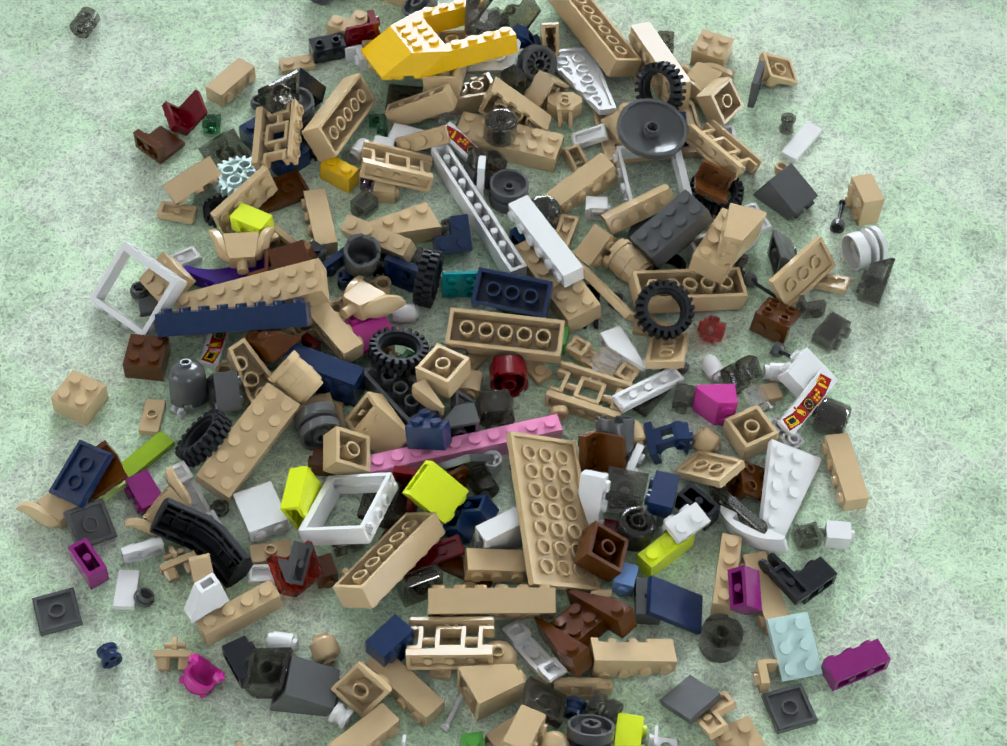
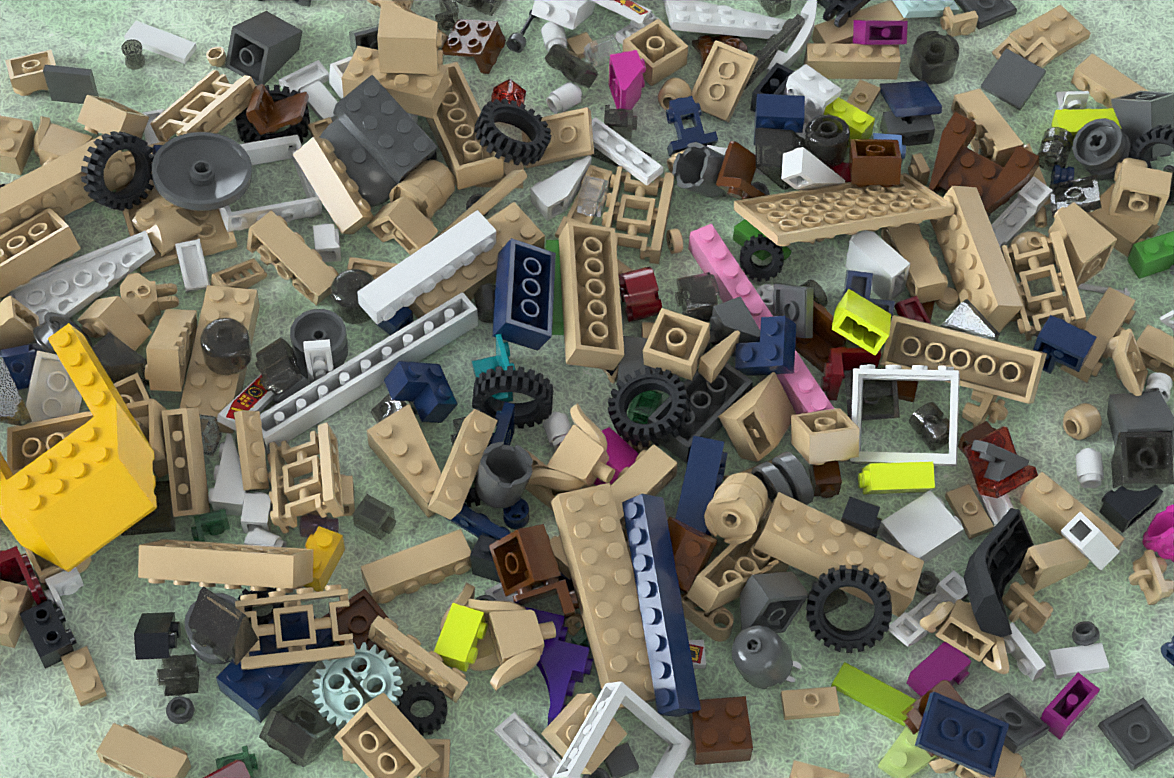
camera: 100 degrees left, 5 degrees up
none -> black brick [841,497,882,538]
none -> tan plate [846,79,881,114]

